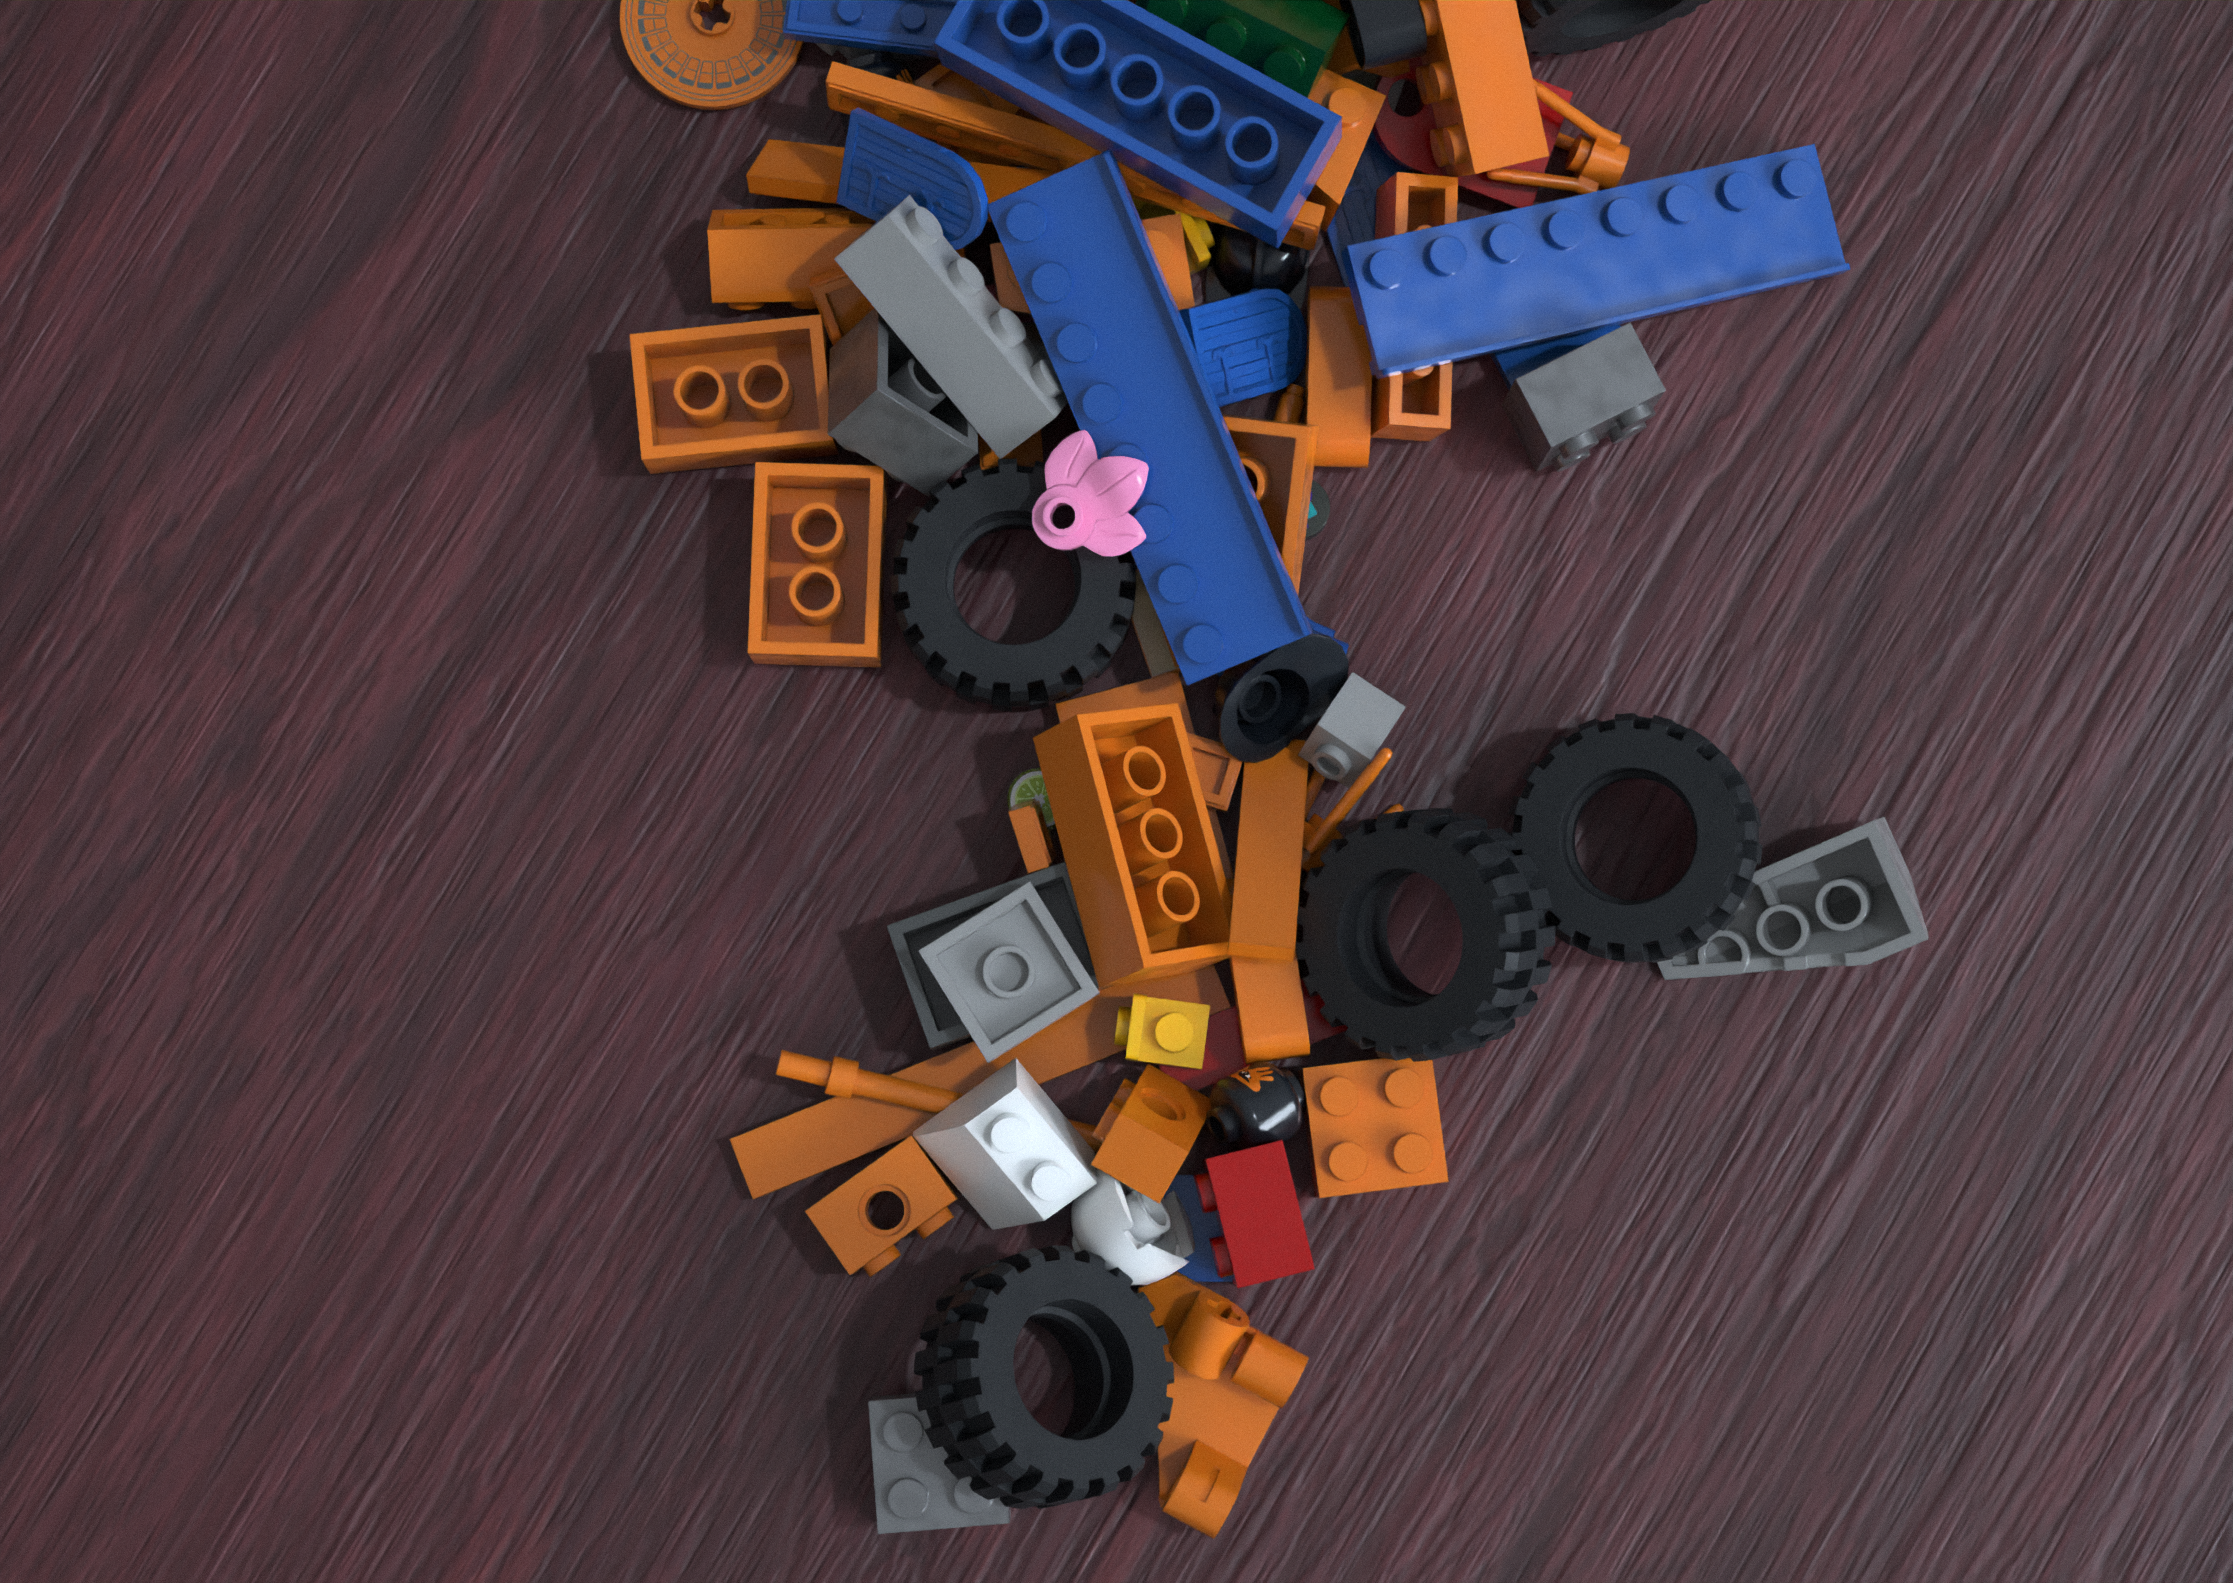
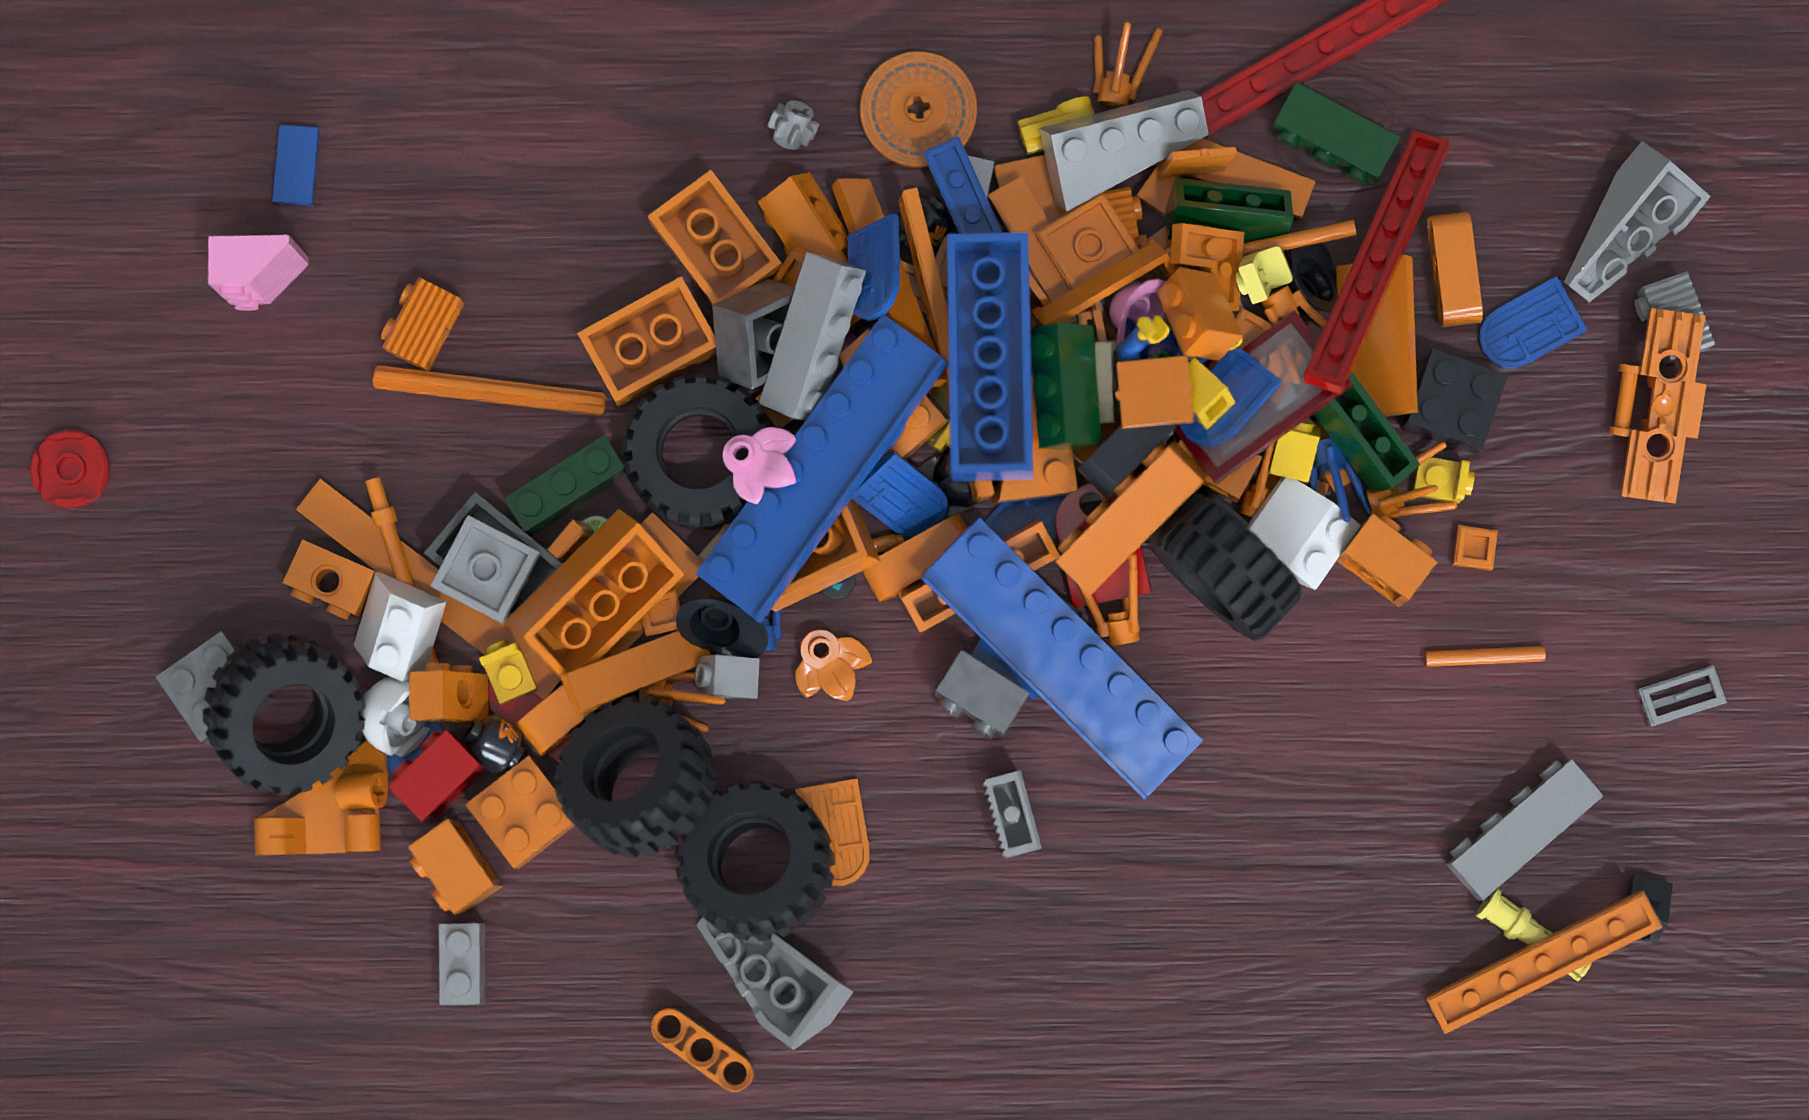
camera: 65 degrees right, 0 degrees up
none -> red tile [30,430,111,509]
none -> bright pink slope [208,235,309,311]
none -> blue tile [272,125,320,207]
none -> orange axle [373,366,606,416]
none -> orange brick [381,277,464,372]
none -> orange brick [408,819,504,913]
none -> light grey brick [439,923,486,1005]
none -> dark green brick [504,435,627,537]
none -> orange beam [651,1008,754,1092]
none -> light grey gear [767,100,819,150]
none -> orange plate [795,629,872,701]
none -> orange window [795,779,870,886]
none -> light grey brick [982,770,1042,858]

